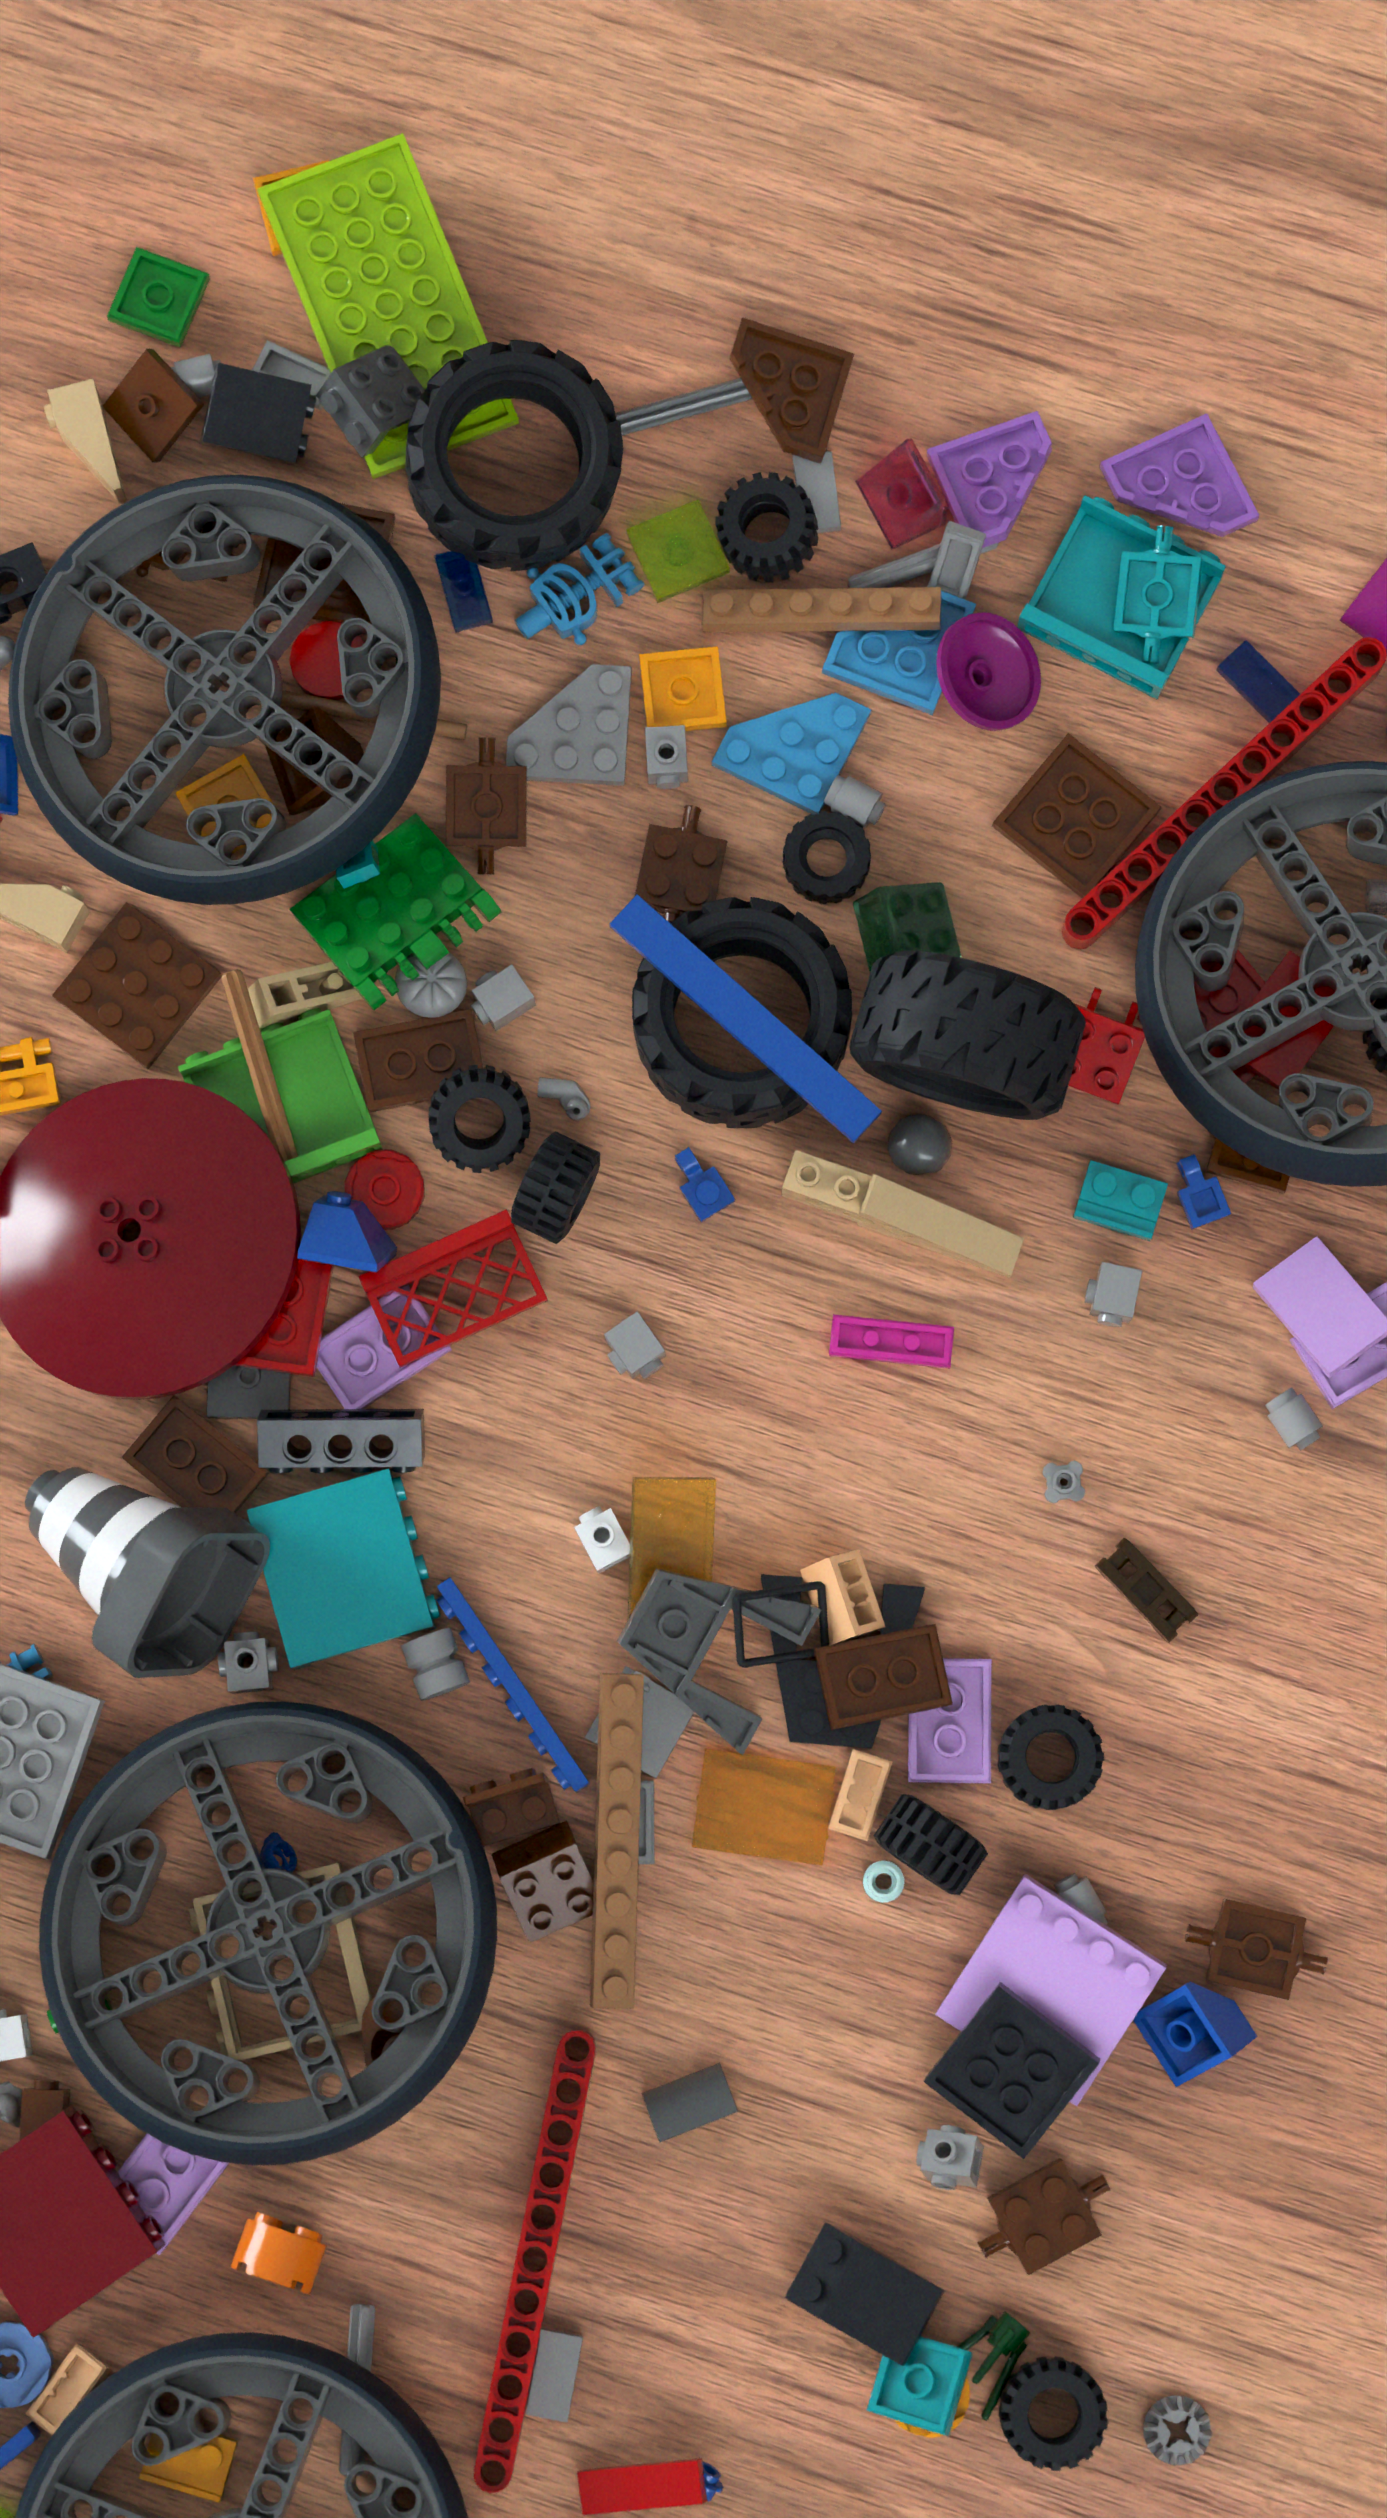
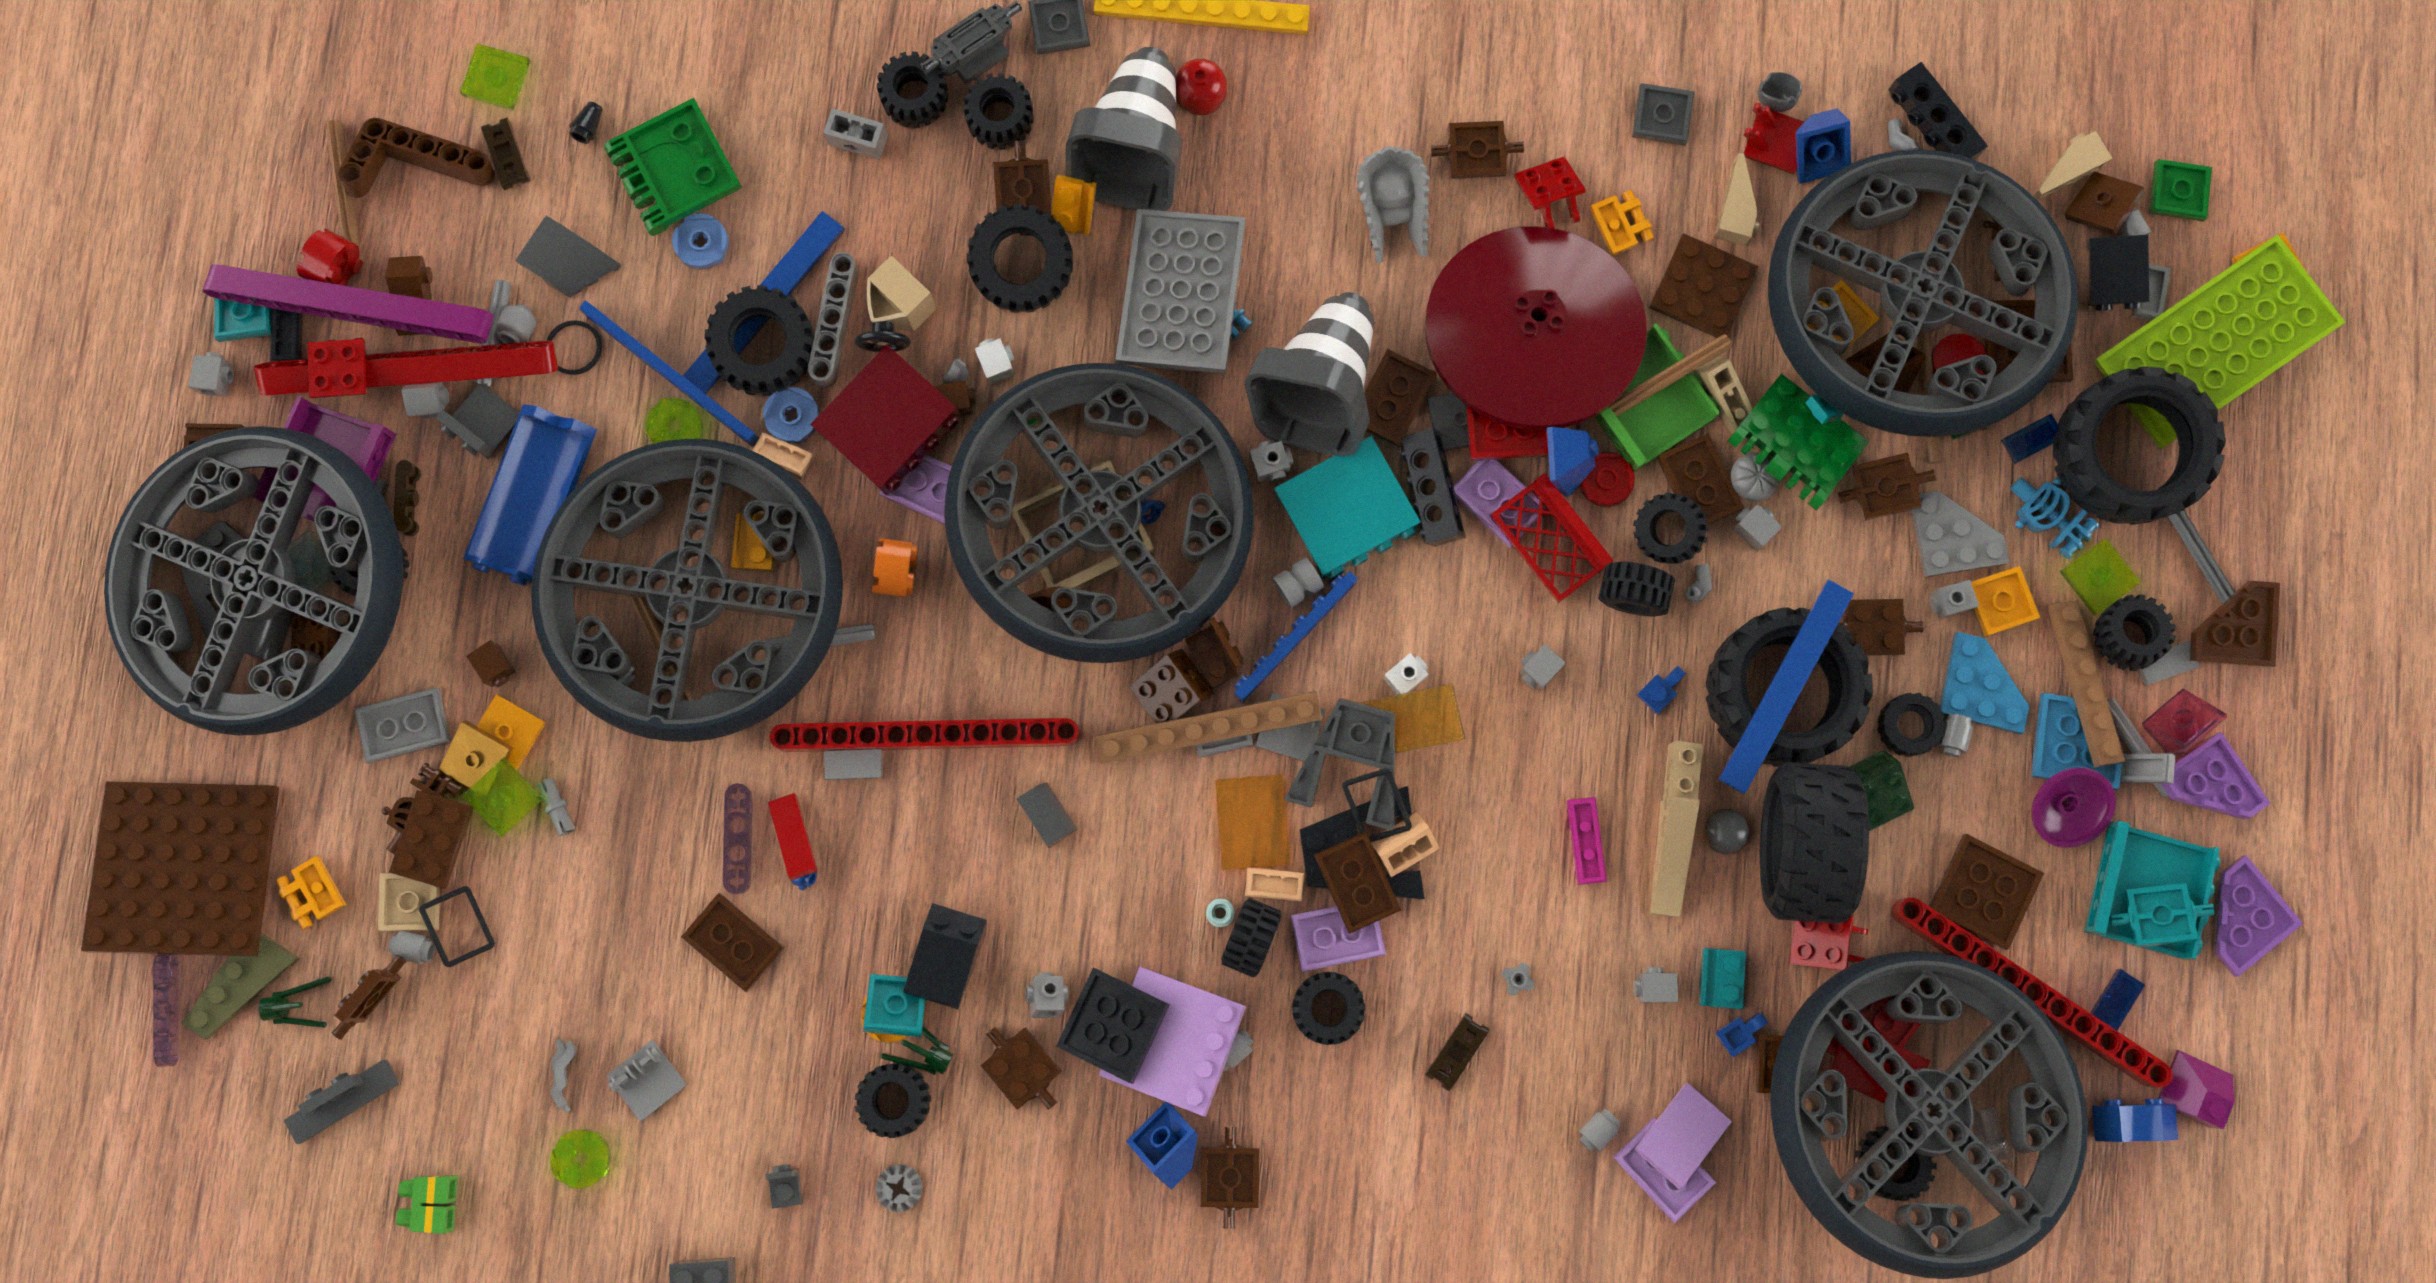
camera: 75 degrees right, 0 degrees up
dark grey bracket [316,345,425,458] -> none

